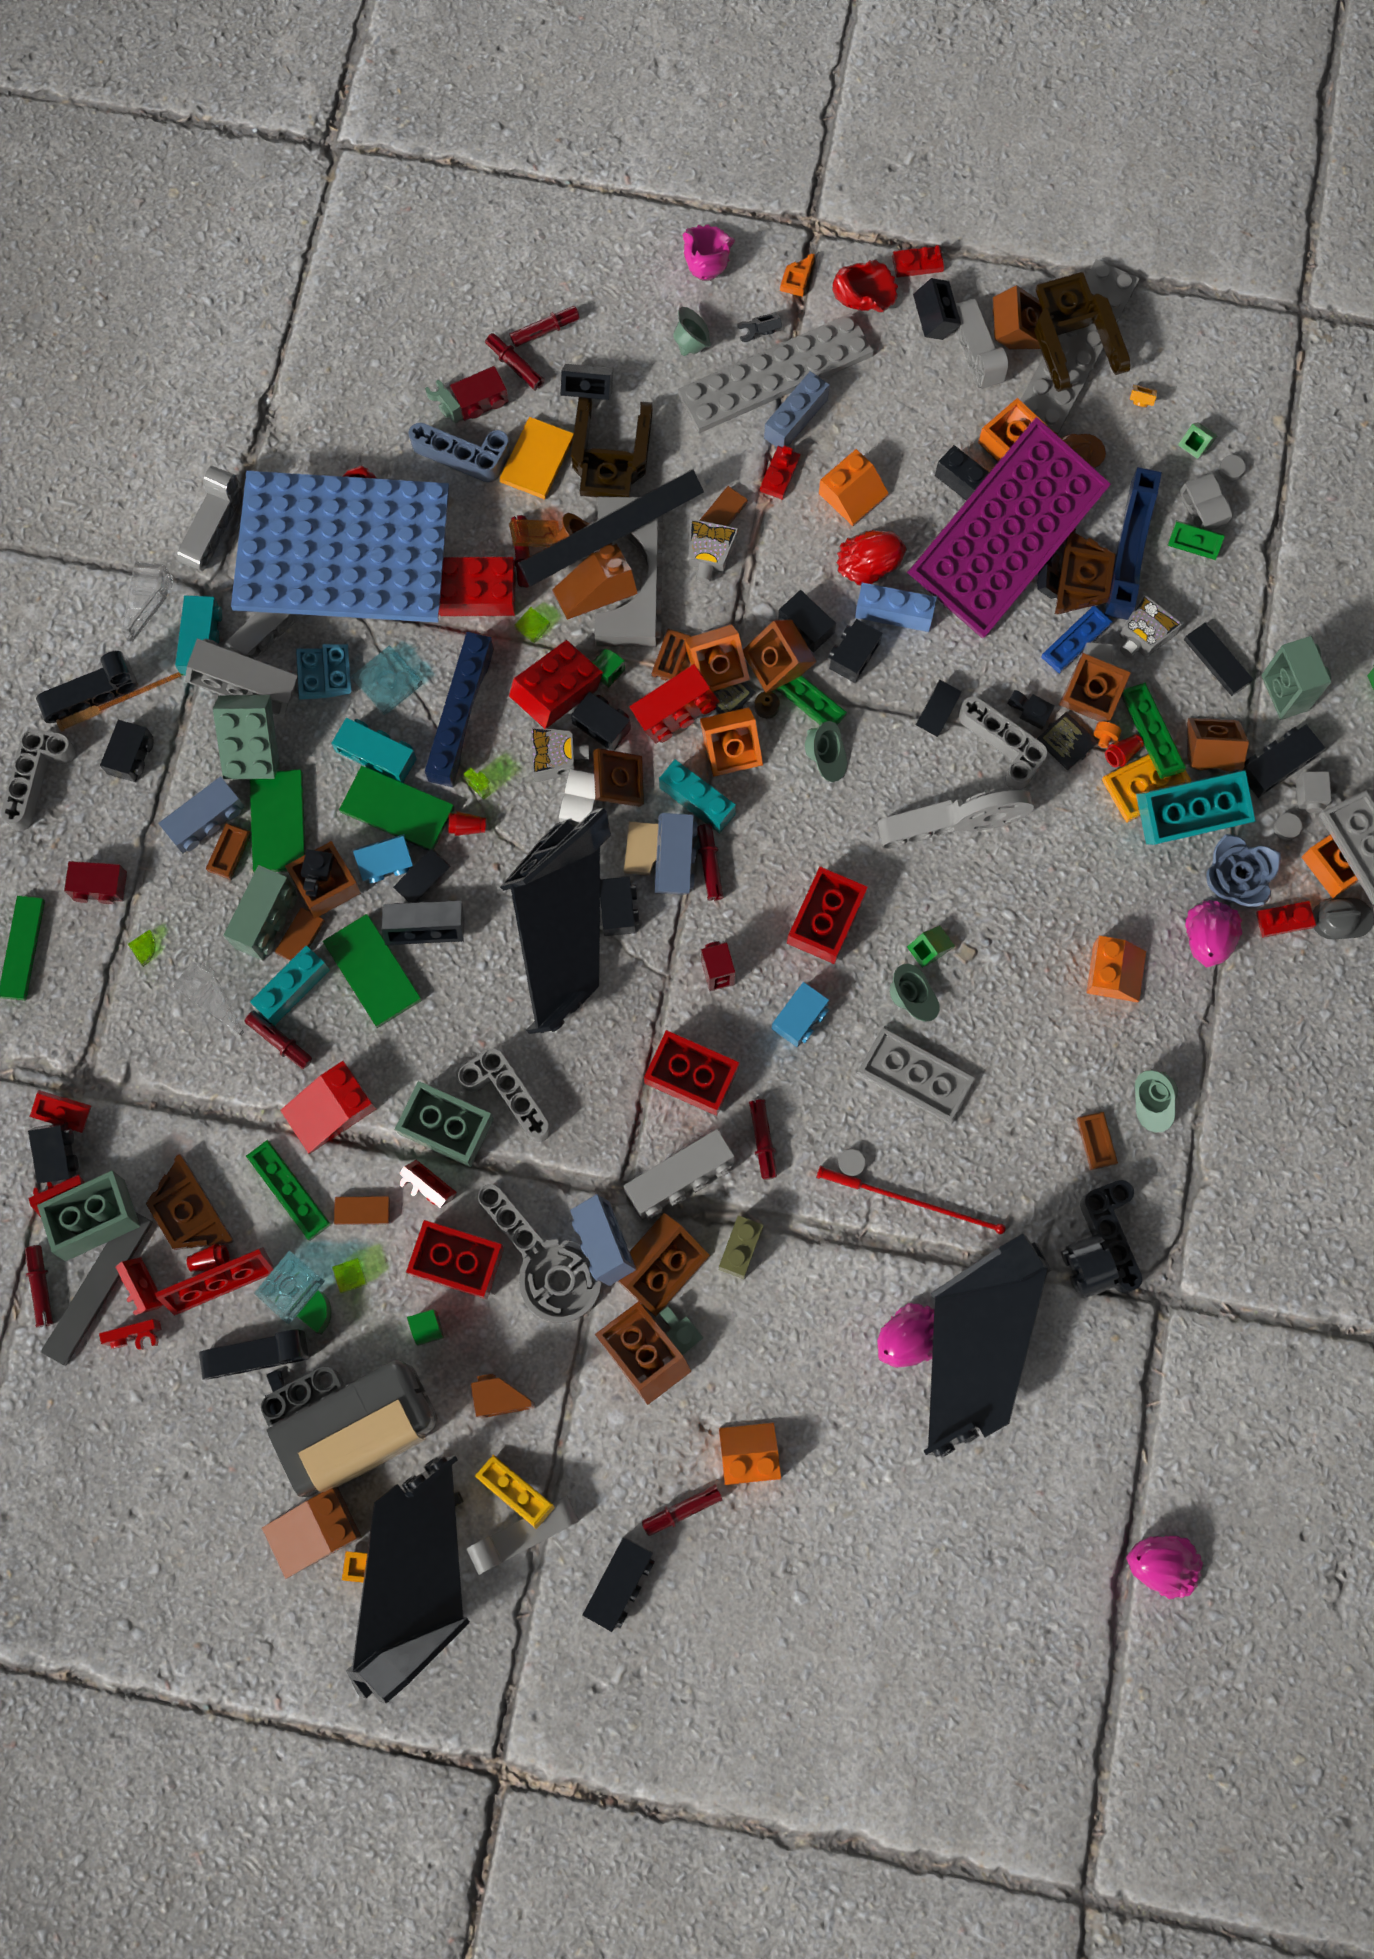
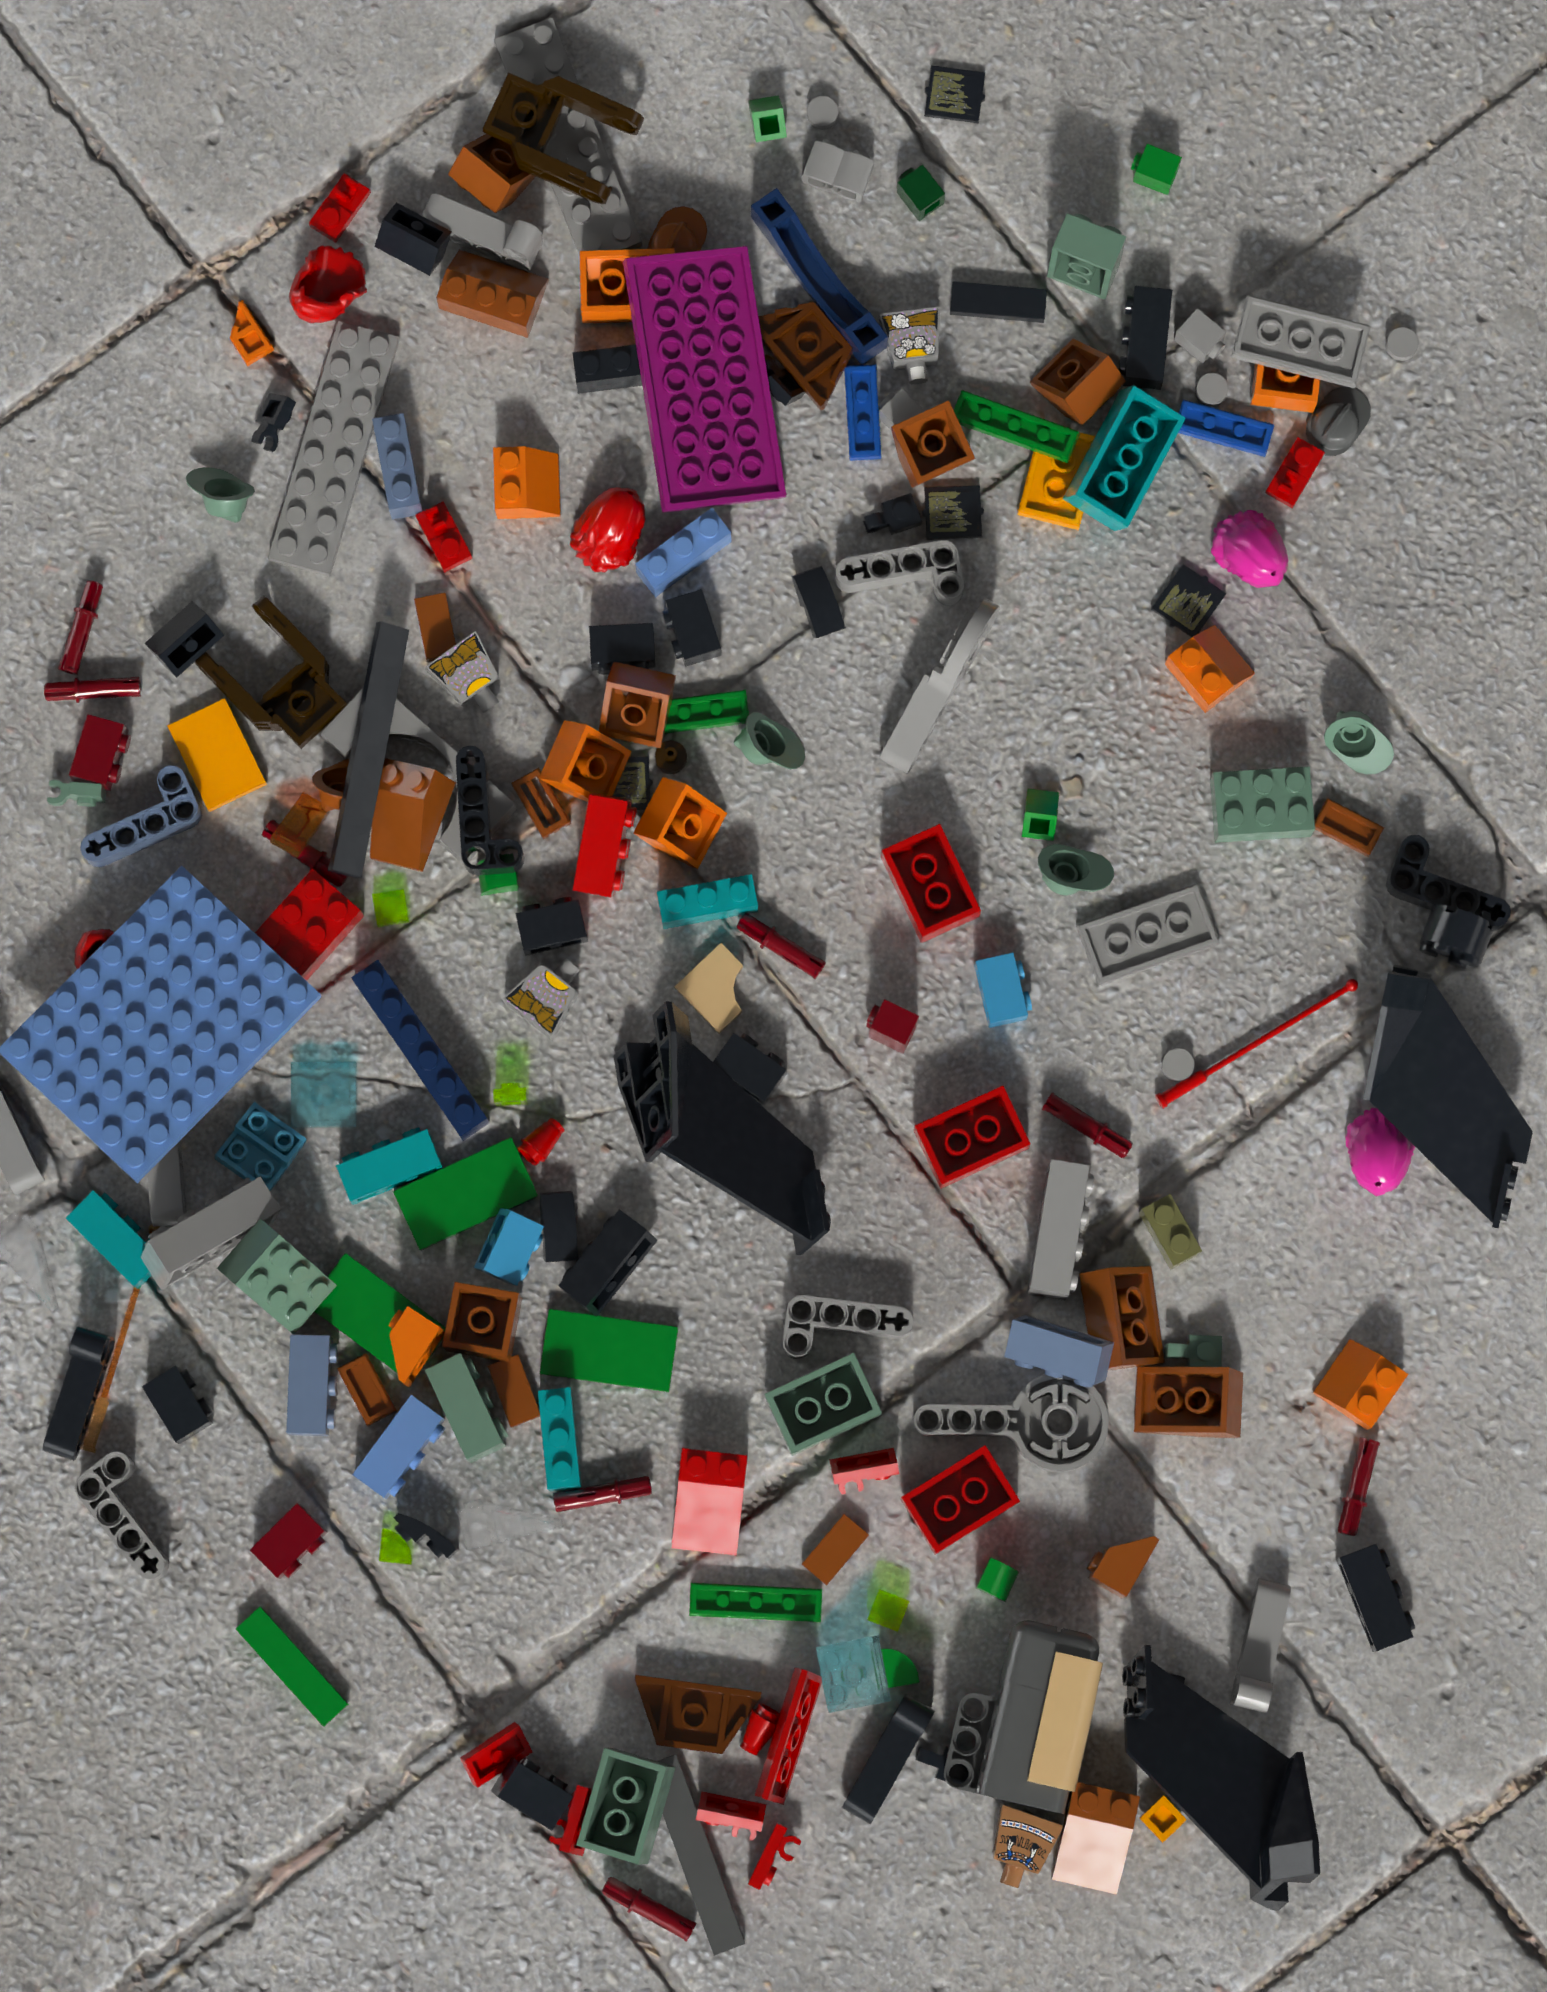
camera: 50 degrees left, 5 degrees up
black plate [301,849,334,897] -> none
yellow tile [475,1454,555,1530] -> none
red brick [509,640,603,729] -> none
white brick [559,769,599,826] -> none
reddish brown tile [593,748,644,807] -> none
sand blue brick [654,813,697,895] -> none
dark pink piece [682,224,735,281] -> none
orange tile [1094,721,1122,748] -> none
red cone [1105,734,1144,768] -> none
light orange plate [1129,384,1157,407] -> none
green plate [1167,520,1225,560] -> none
sand blue brick [1206,834,1281,907] -> none
none -> medium blue brick [352,1395,445,1499]
none -> orange slope [389,1306,445,1388]
none -> black slope [393,1513,459,1559]
none -> dark orange slope [436,249,549,338]
none -> black beam [456,746,525,875]
none -> dark green brick [897,164,945,221]
none -> piece [924,65,986,124]
none -> medium nougat torso [993,1804,1063,1888]
none -> piece [1151,564,1226,637]
none -> blue tile [1178,399,1274,457]
none -> sand green brick [1210,766,1315,843]

